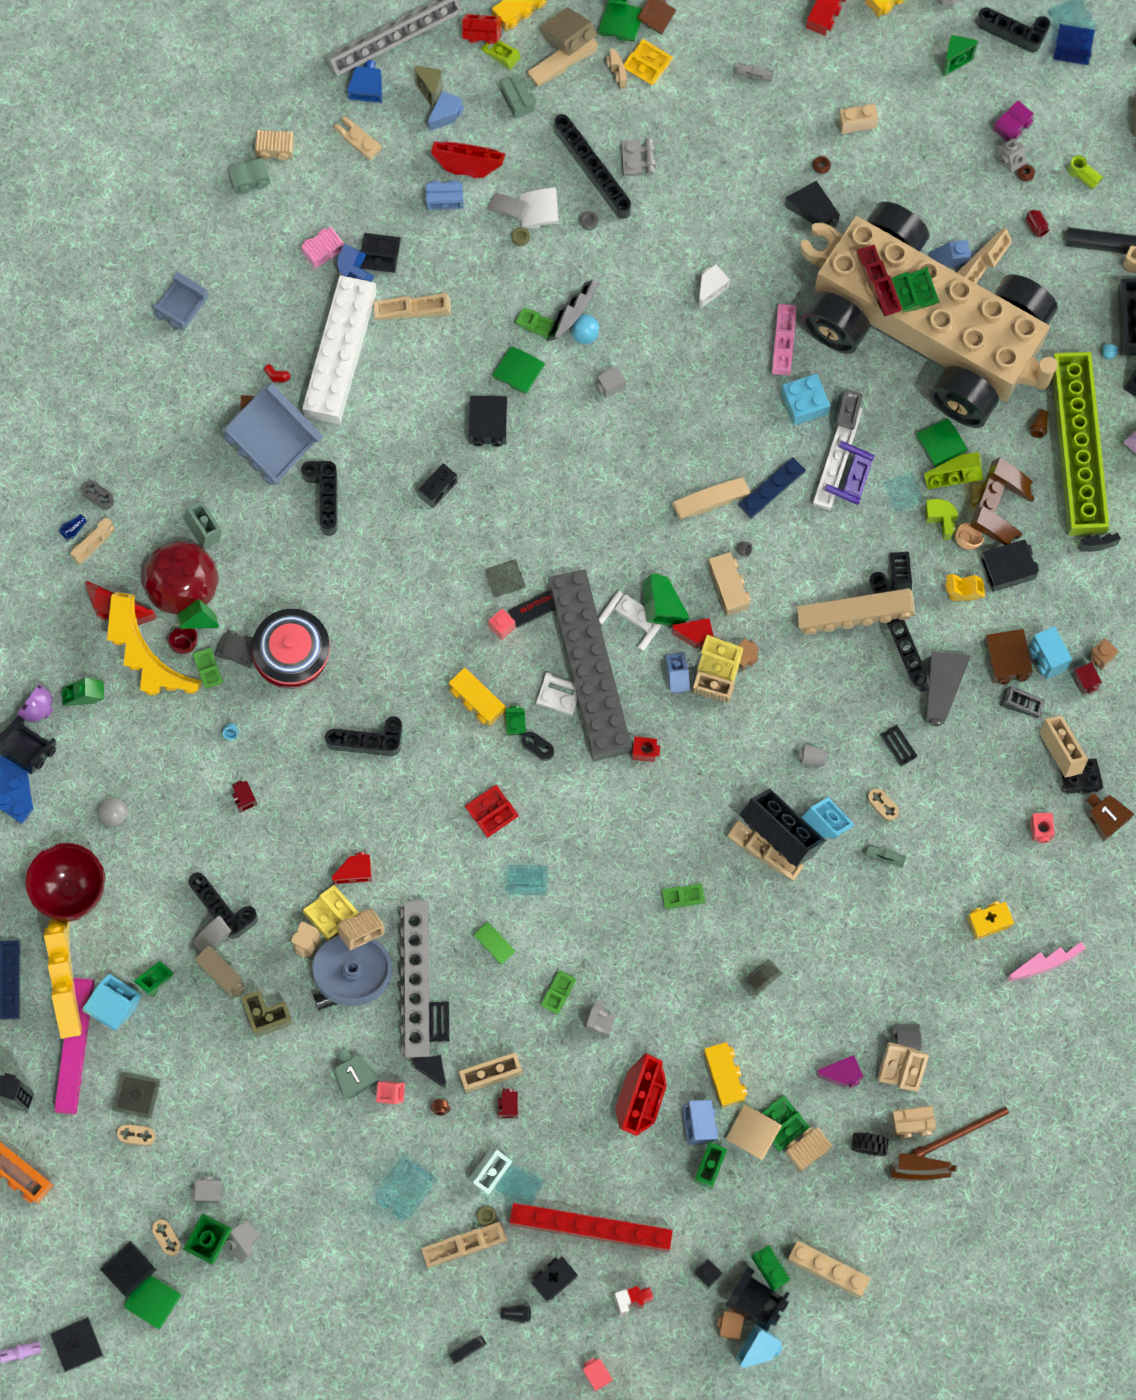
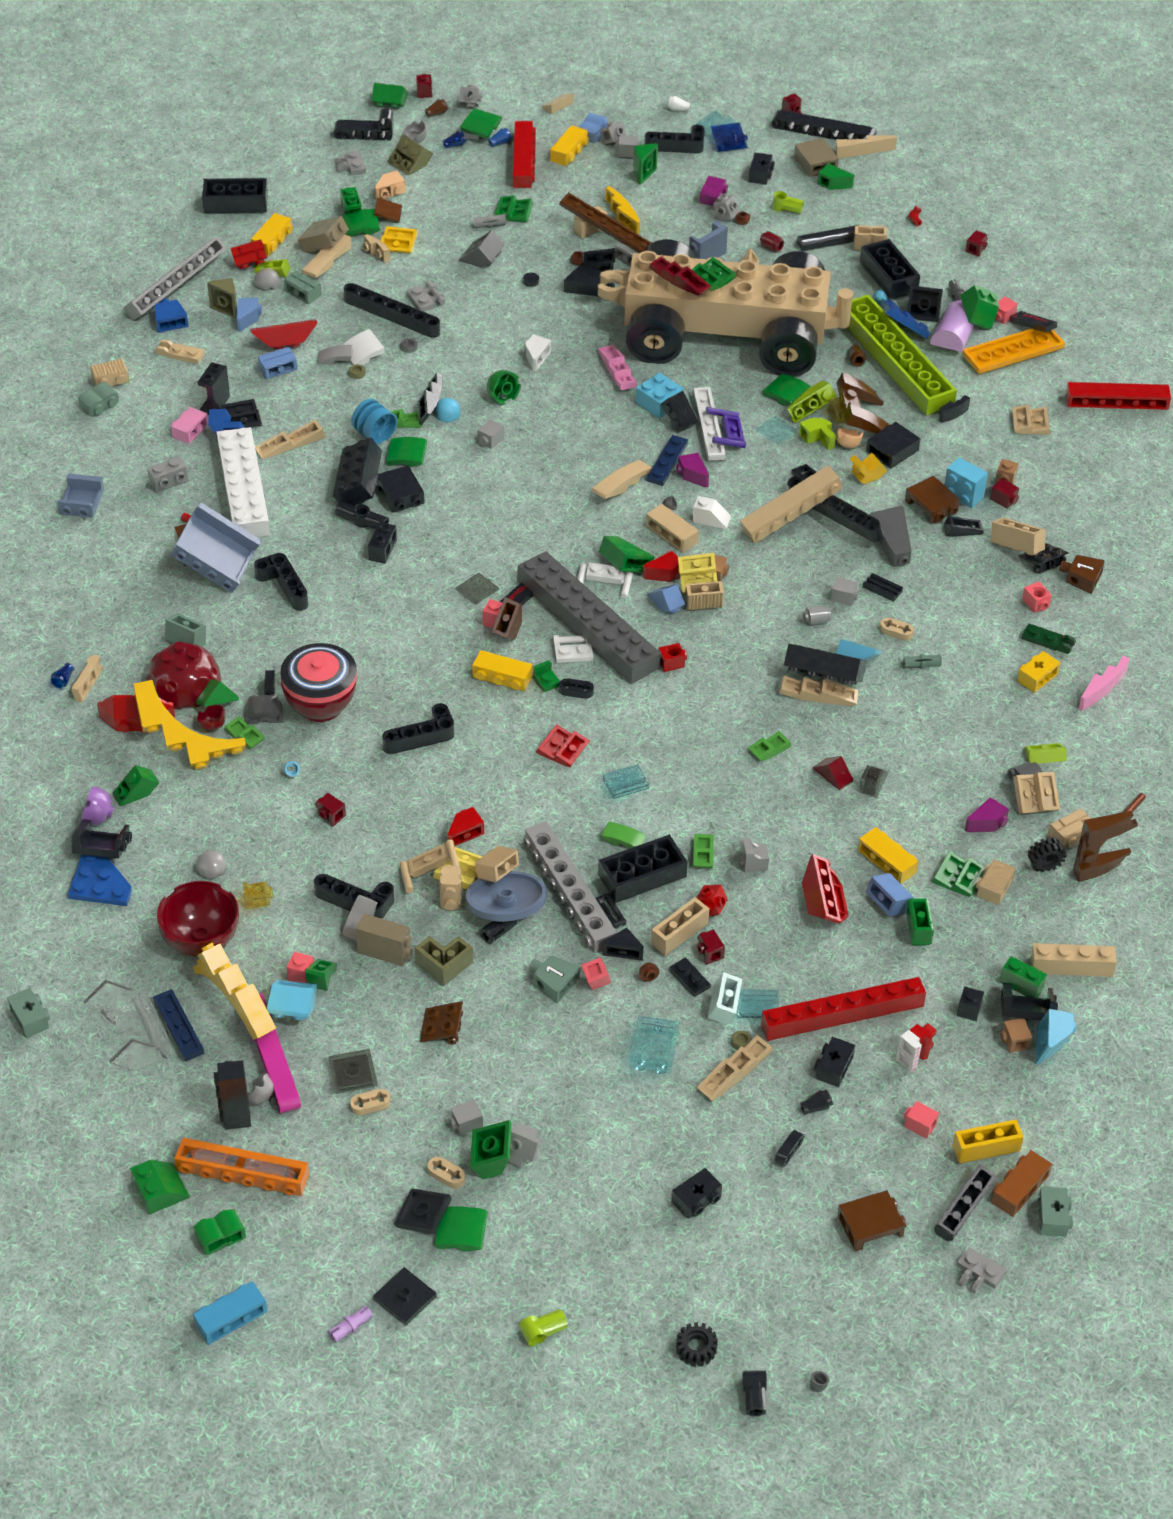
camera: 25 degrees left, 25 degrees down
flat silver beam [82,481,114,510] -> none
tan slope [725,1105,782,1160] -> none
dark grey panel [831,389,863,430] -> none
none -> light grey brick [147,457,188,493]
none -> black panel [197,362,230,416]
none -> clear yellow brick [242,881,274,910]
none -> light grey hair [247,1073,274,1105]
none -> light grey hair [254,268,280,291]
none -> black beam [264,670,276,695]
none -> coral brick [287,952,314,983]
none -> black brick [332,437,382,505]
none -> black piece [335,501,389,529]
none -> dark azure wheel [351,399,397,444]
none -> tan plate [399,840,459,893]
none -> reddish brown hinge [420,1001,463,1045]
none -> dark grey slope [459,230,505,268]
none -> green cylinder [486,369,521,405]
none -> reddish brown slope [491,597,522,640]
none -> green slope [494,195,533,223]
none -> black tile [523,272,539,287]
none -> reddish brown tile [559,192,652,253]
none -> black slope [581,248,616,272]
none -> black brick [598,834,688,903]
none -> yellow slope [605,186,640,234]
none -> light grey slope [614,244,633,267]
none -> light grey brick [616,135,638,158]
none -> black brick [662,391,699,432]
none -> black hinge [669,957,711,997]
none -> black brick [671,1168,722,1219]
none -> magenta slope [676,452,709,488]
none -> sand blue panel [689,221,728,259]
none -> white slope [693,496,731,529]
none -> red brick [696,884,728,916]
none -> black brick [748,152,775,185]
none -> dark red slope [813,756,854,791]
none -> light grey brick [831,577,860,606]
none -> blue plate [879,299,931,339]
none -> dark green hinge [1021,623,1076,654]
none -> lime slope [1024,743,1067,764]

